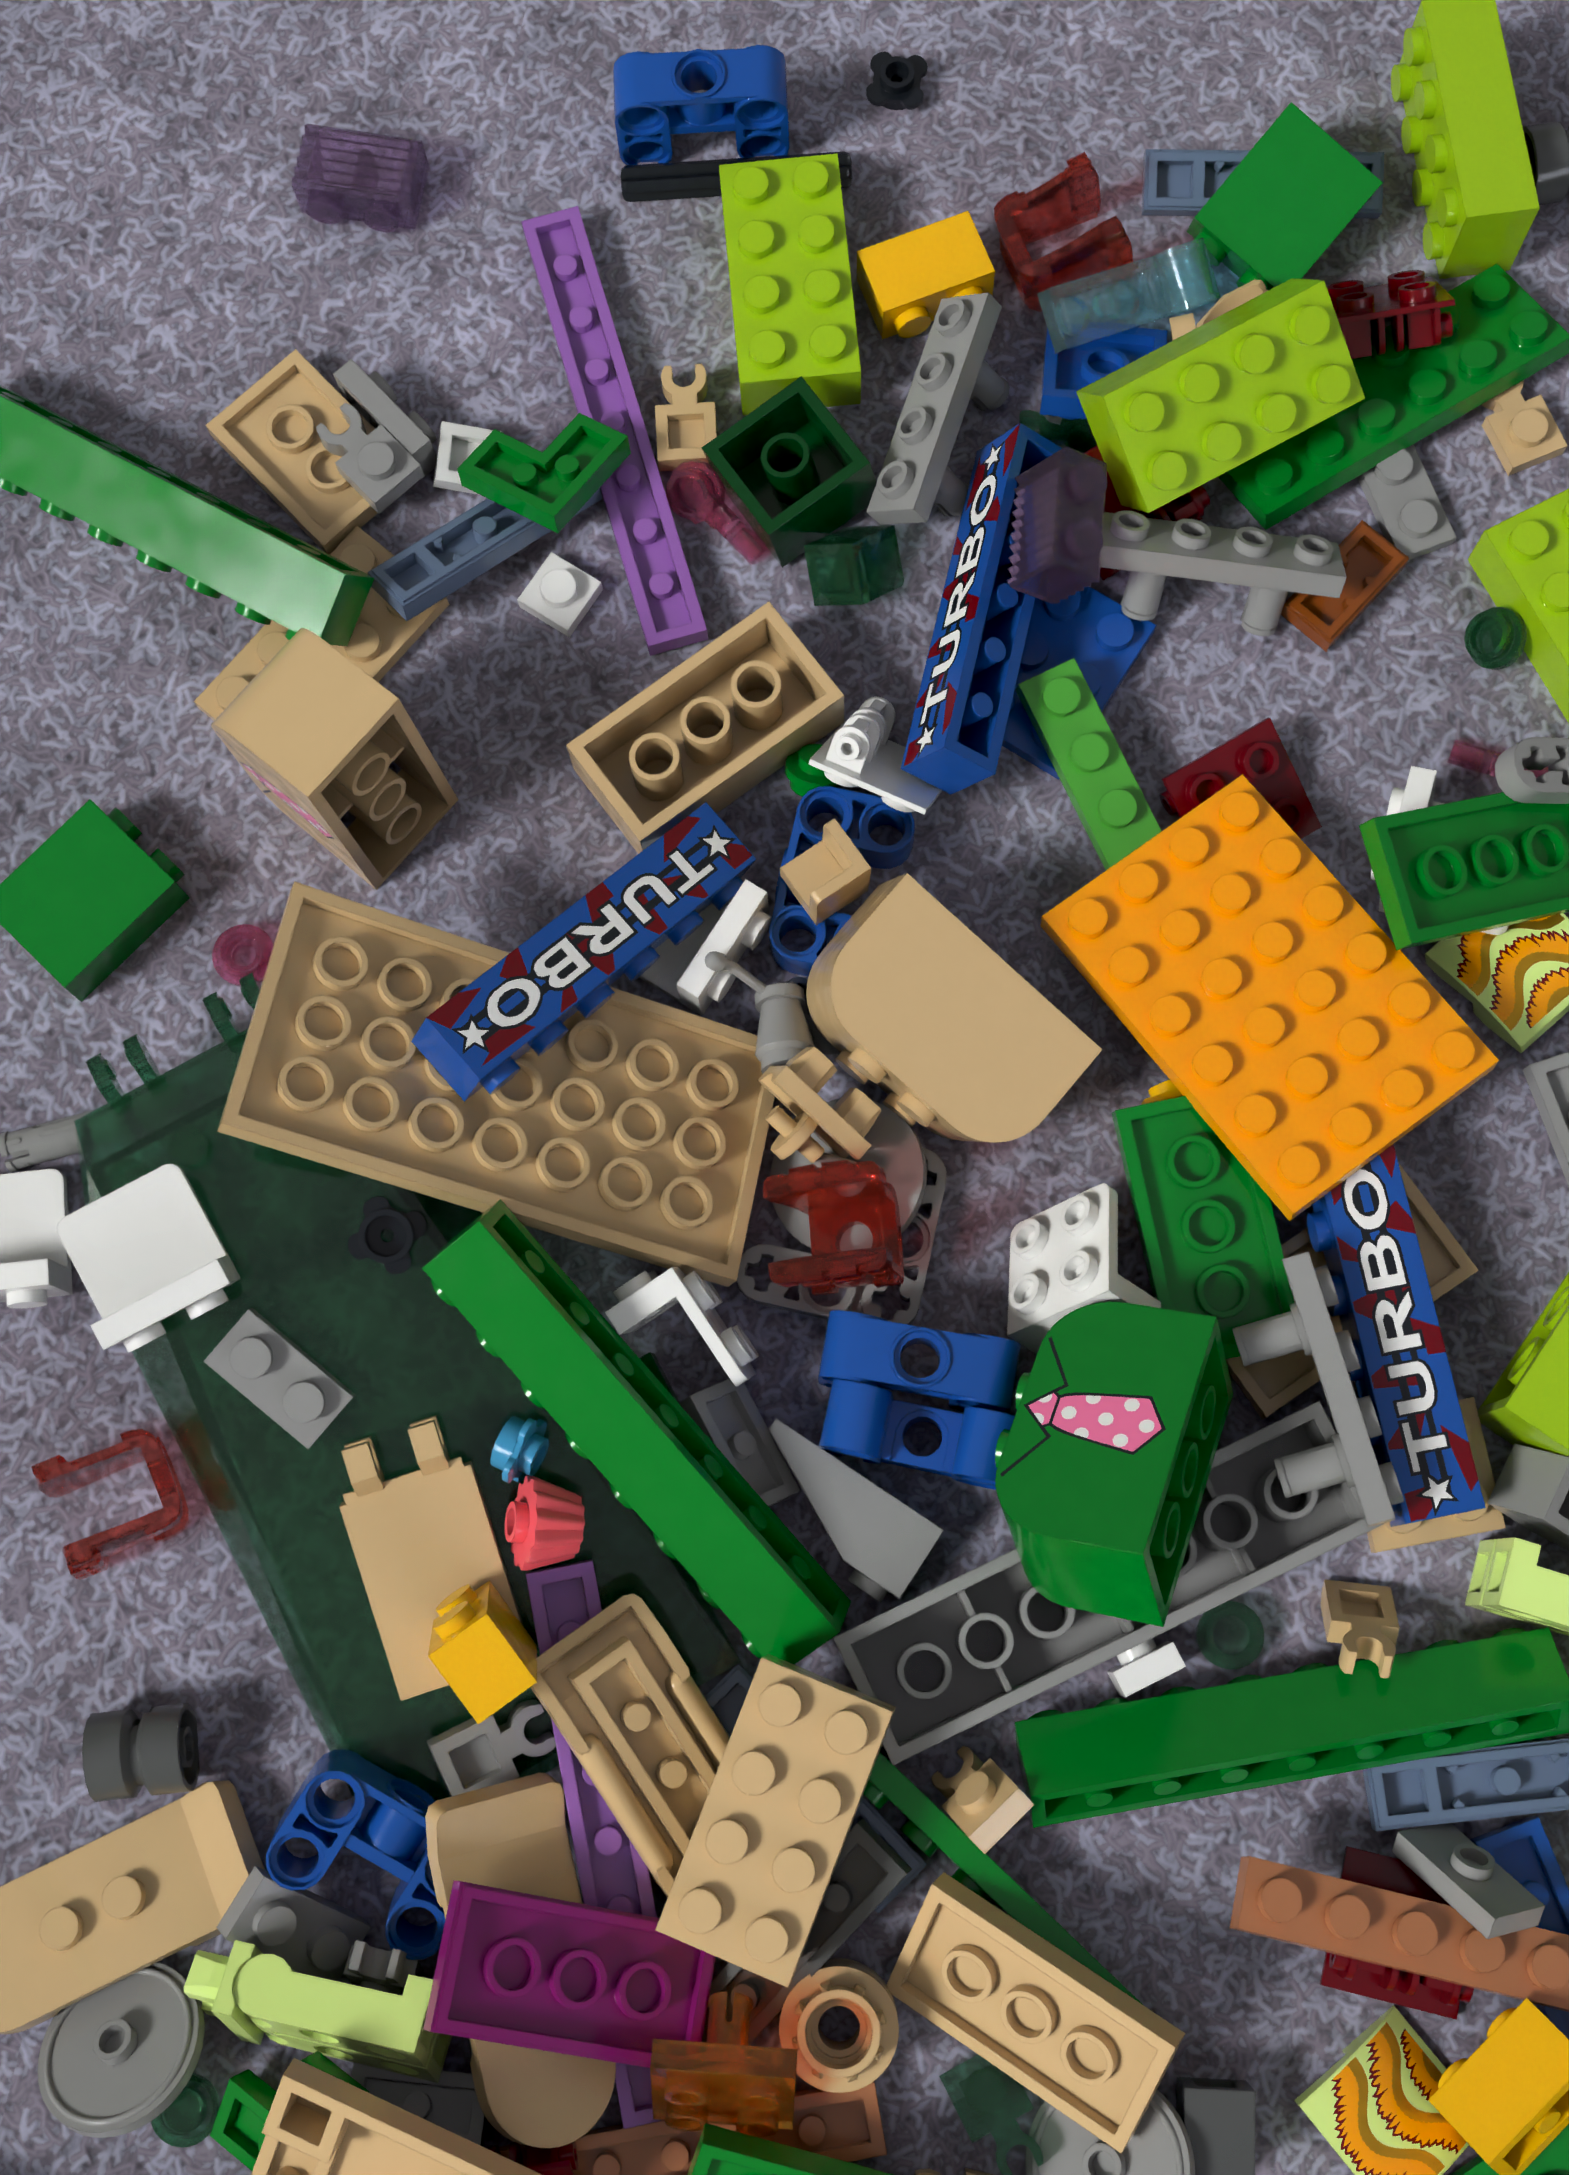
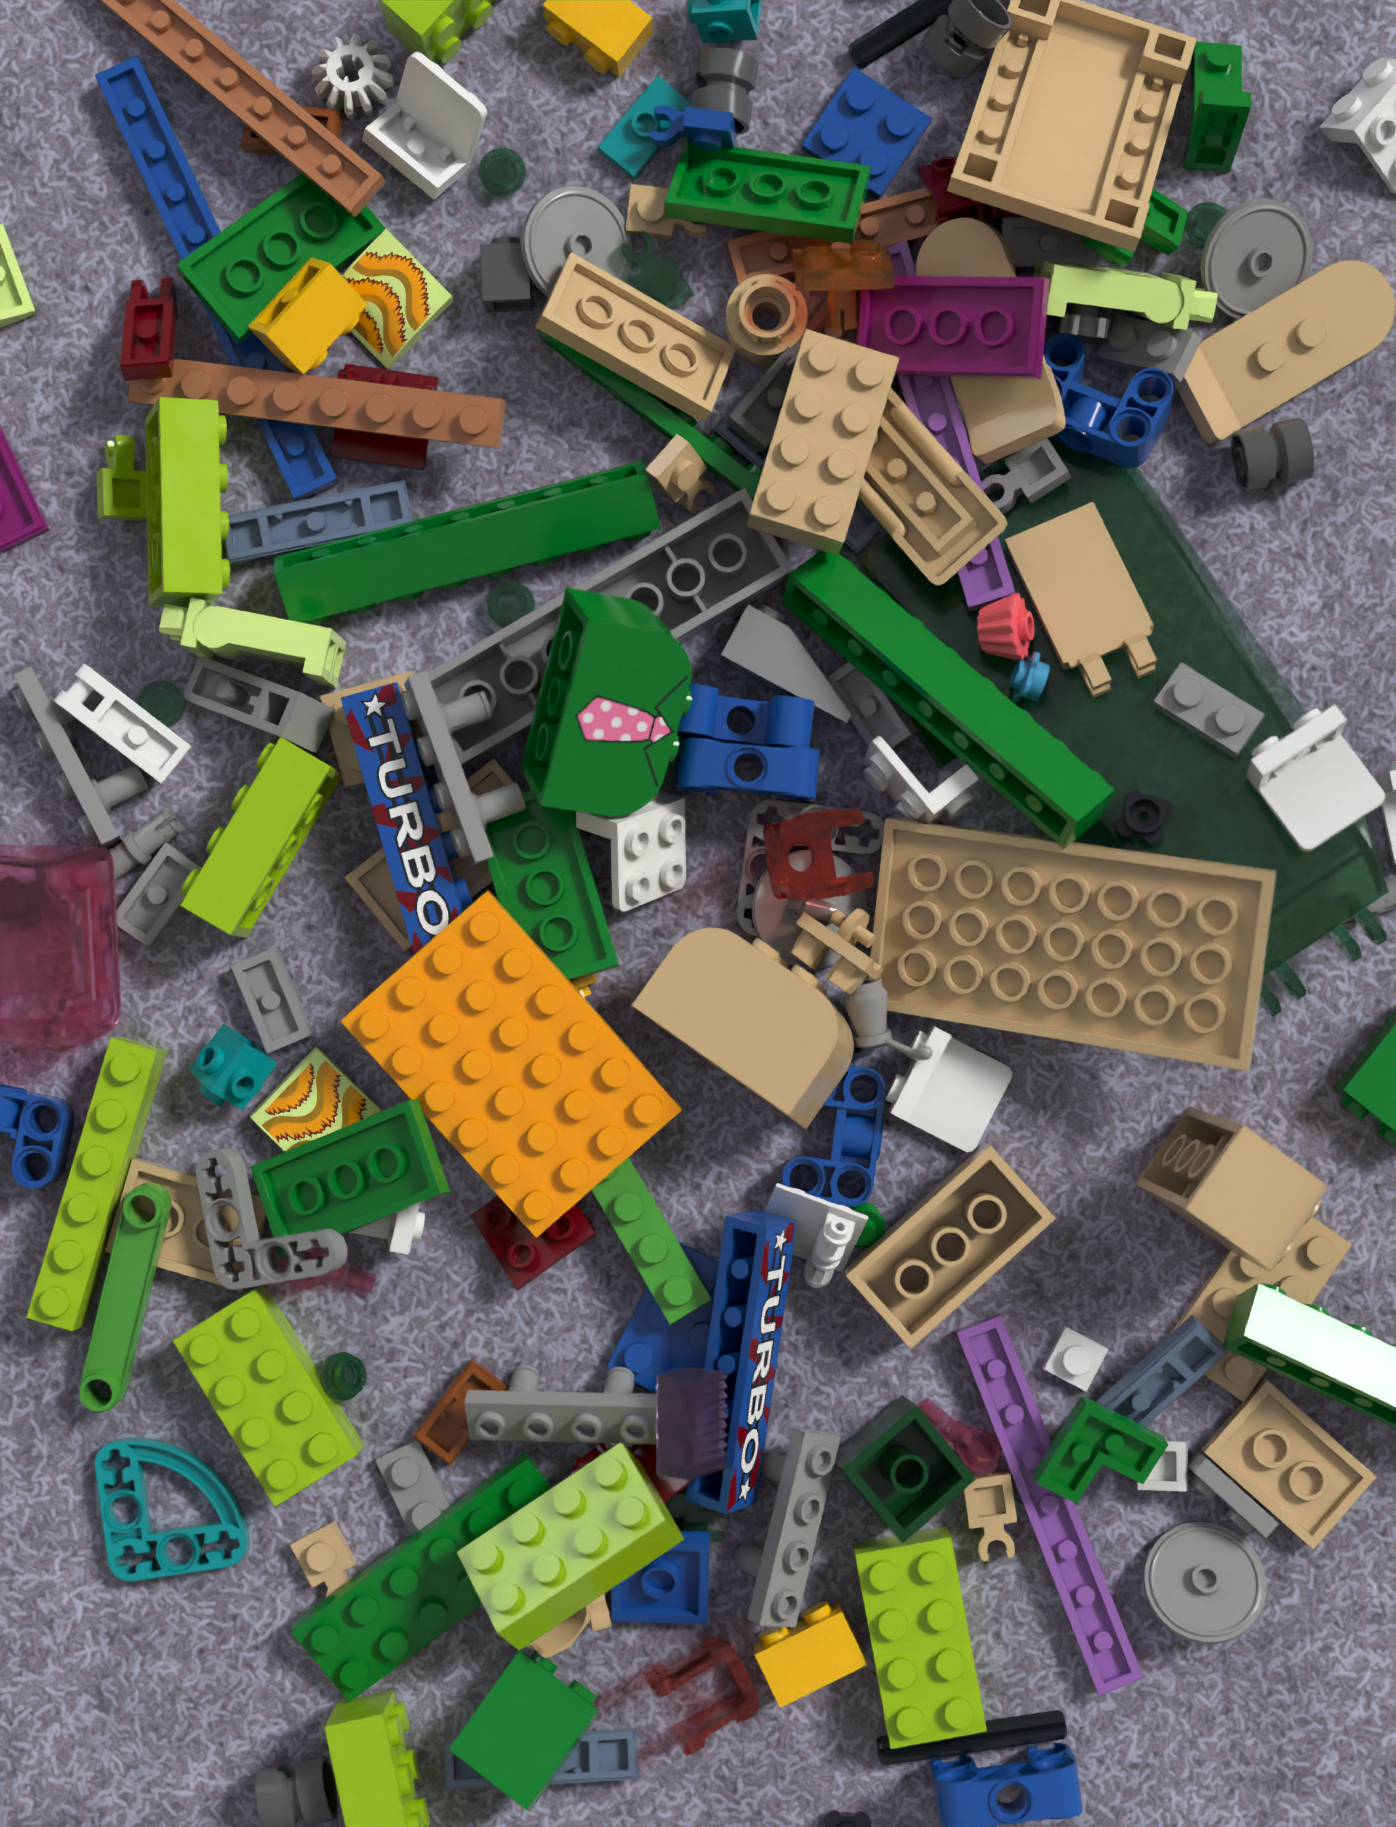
camera: 170 degrees right, 10 degrees up
clear red piece [31,1429,189,1580] -> none
clear pink plate [212,924,274,987] -> none
clear purple brick [292,123,429,233] -> none
light grey plate [316,403,425,514] -> none
brick [411,802,756,1102] -> none
yellow brick [428,1580,537,1724] -> none
tan panel [780,818,871,925] -> none
clear green panel [804,525,904,606] -> none
clear light blue plate [1037,238,1221,354] -> none
white plate [1107,1638,1186,1697] -> none
tan plate [1321,1579,1400,1678] -> none
dark red hinge [1327,270,1455,359] -> none
light grey plate [1392,1823,1545,1939] -> none
none -> light grey shield [1143,1522,1267,1644]

